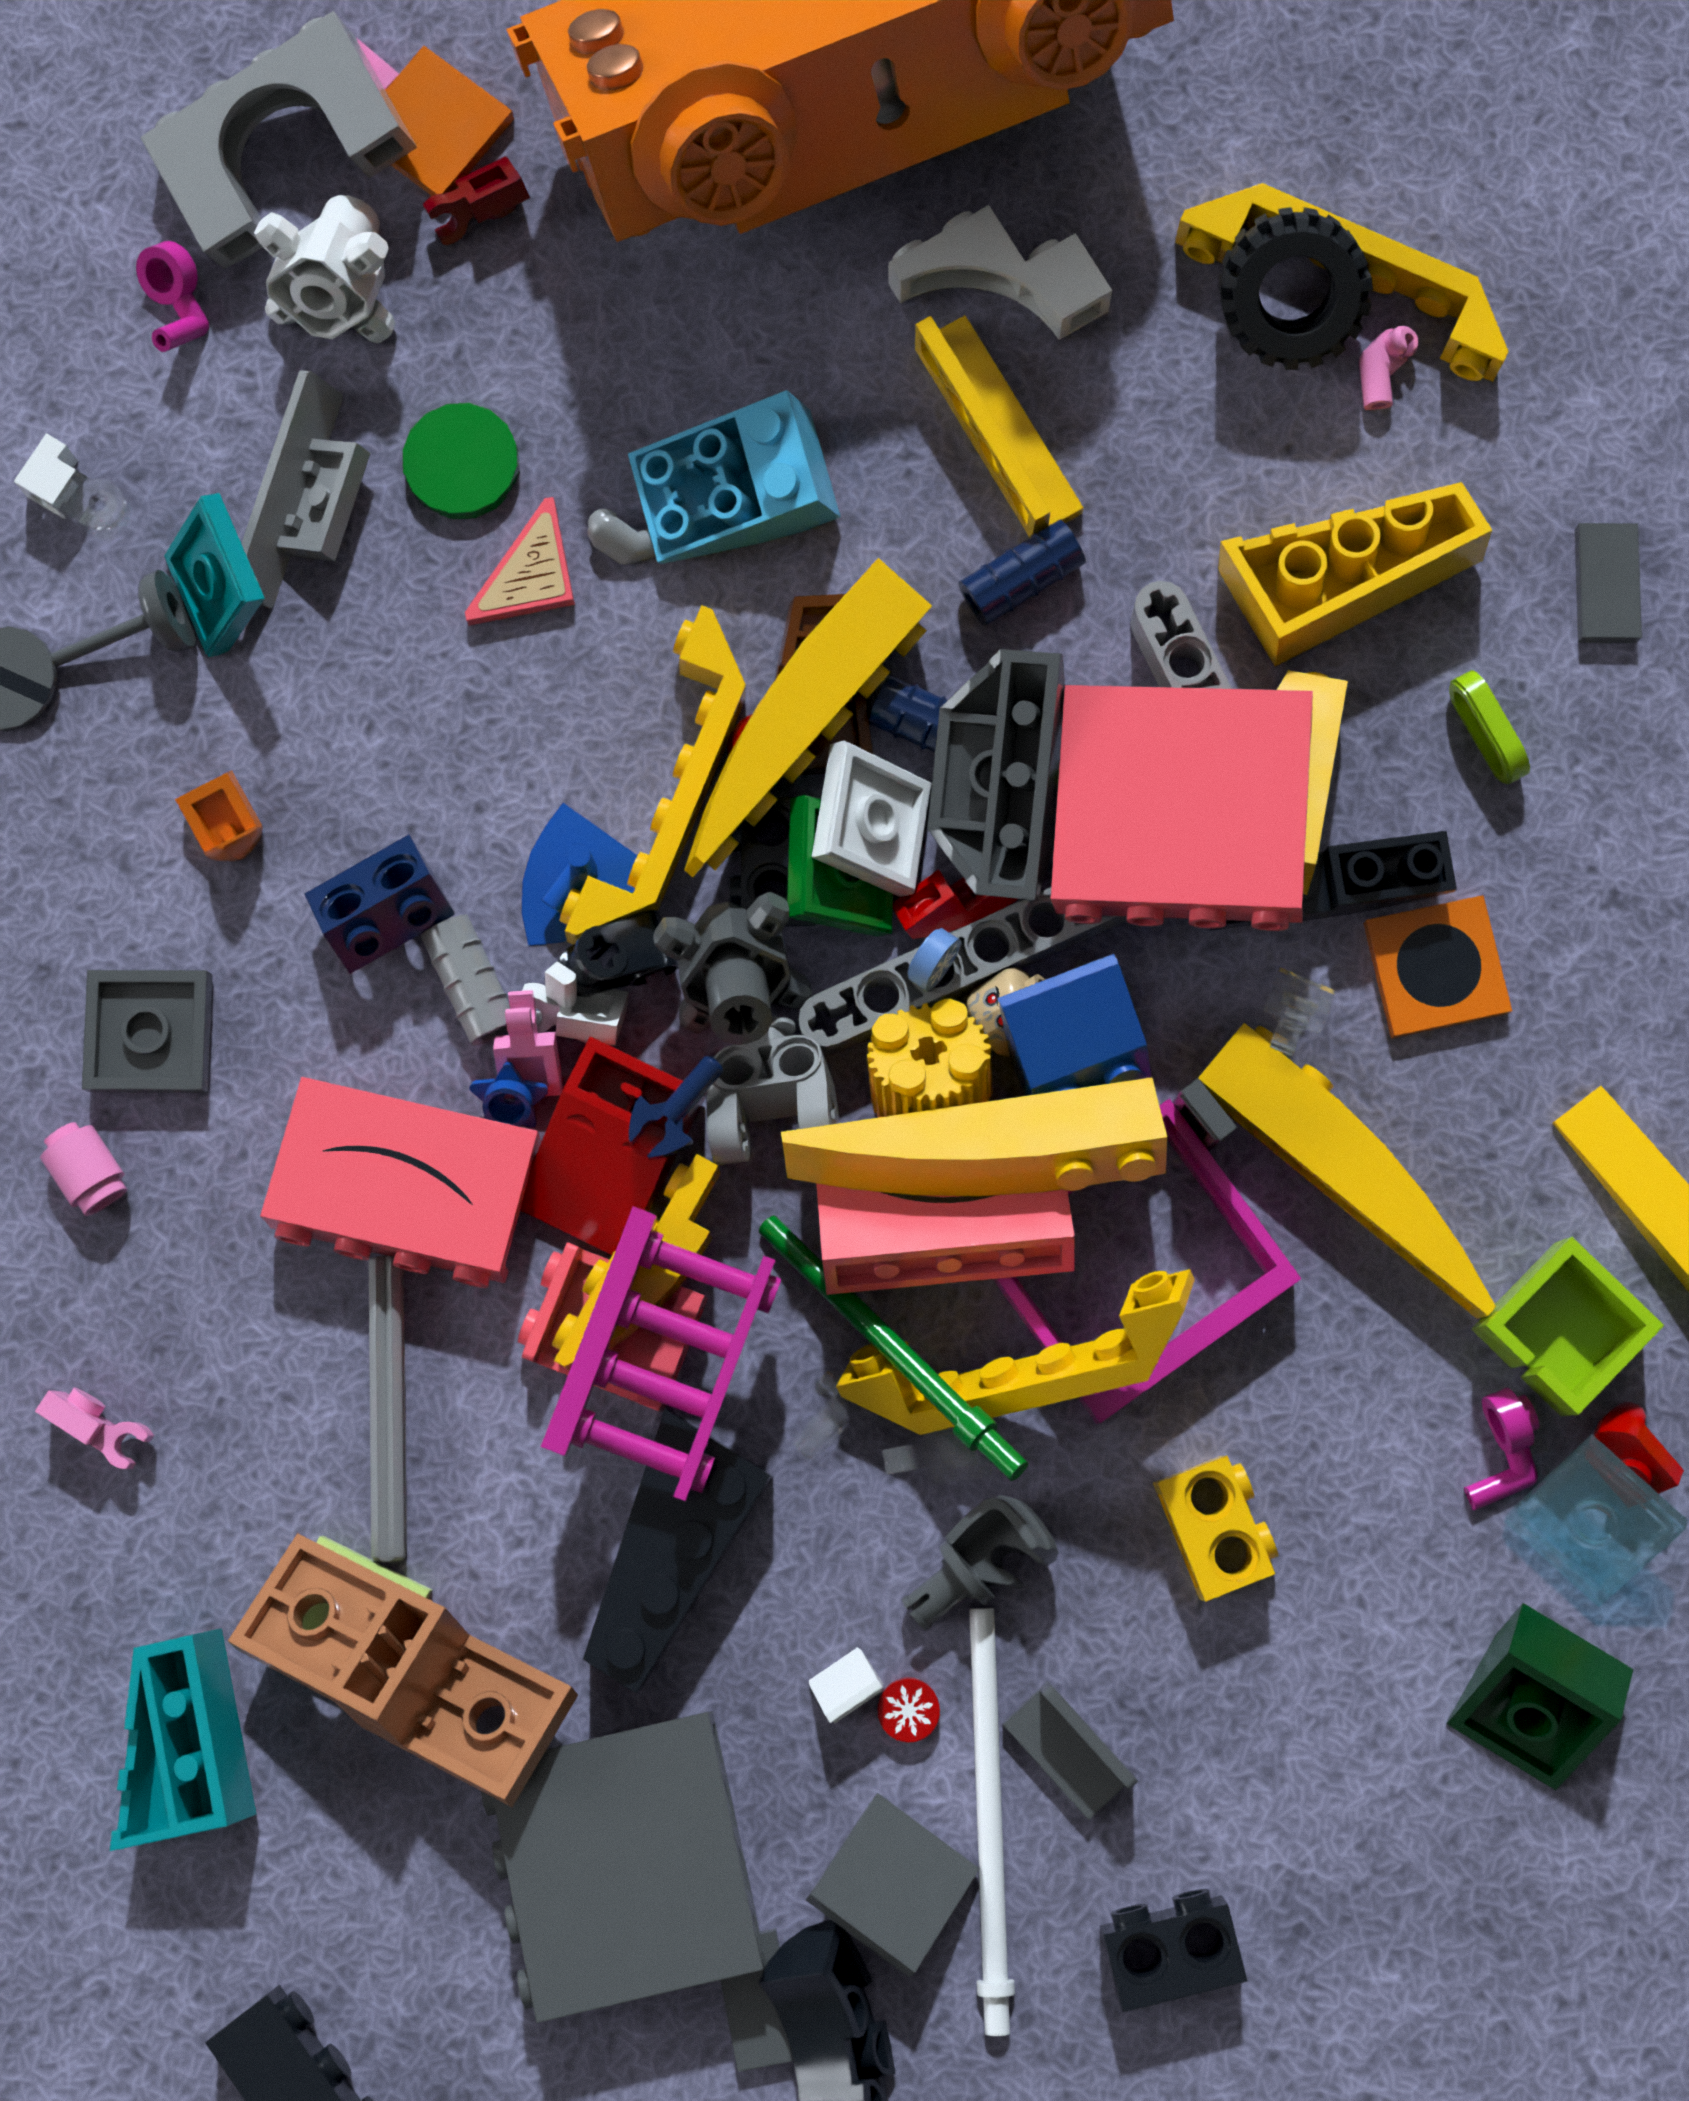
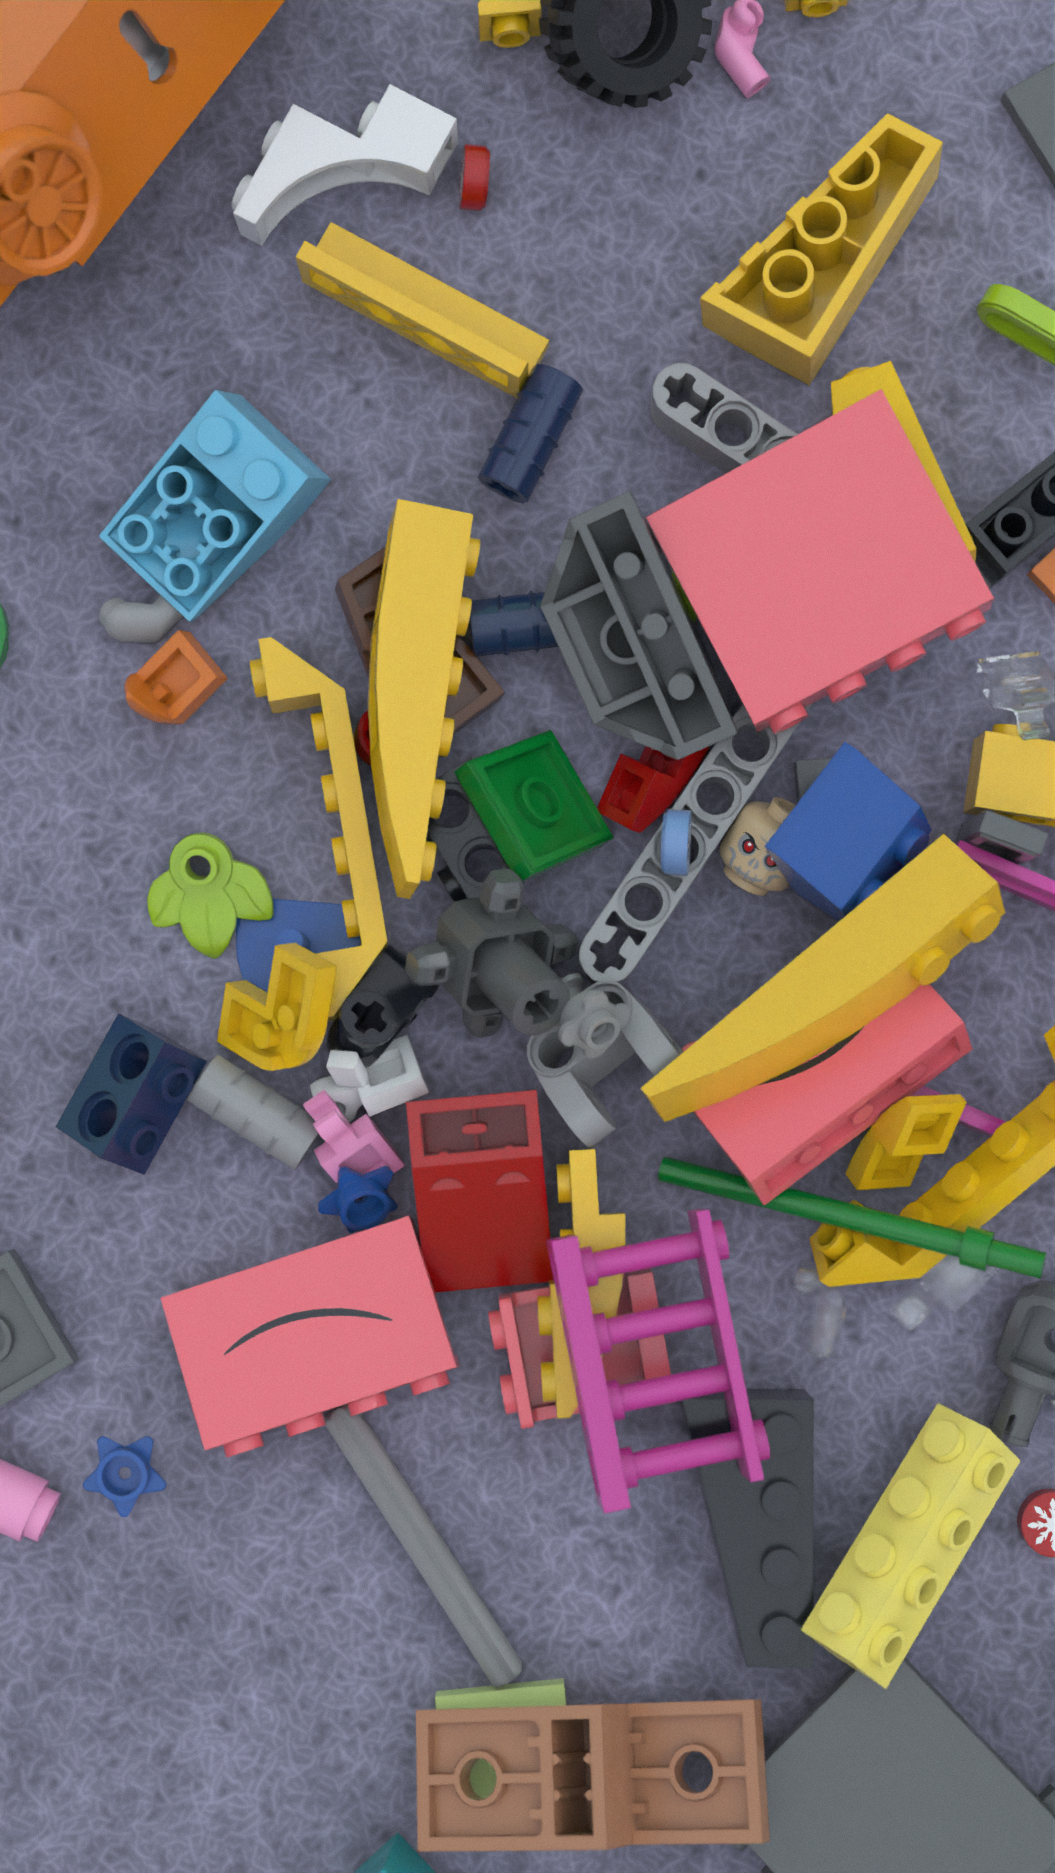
camera: 40 degrees left, 5 degrees up
bright pink plate [35,1387,154,1469] -> none
tile [465,497,575,626] -> none
dark blue bar [629,1056,723,1160] -> none
white slope [809,1647,883,1724] -> none
white tile [812,741,931,897] -> none
yellow brick [867,999,993,1118] -> none
none -> blue plate [83,1436,166,1517]
none -> orange plate [124,630,228,725]
none -> lime plate [147,832,274,959]
none -> yellow plate [217,943,337,1071]
none -> red tile [459,144,490,211]
none -> light grey plate [558,990,631,1059]
none -> light yellow brick [801,1403,1021,1689]
none -> yellow slope [845,1094,967,1190]

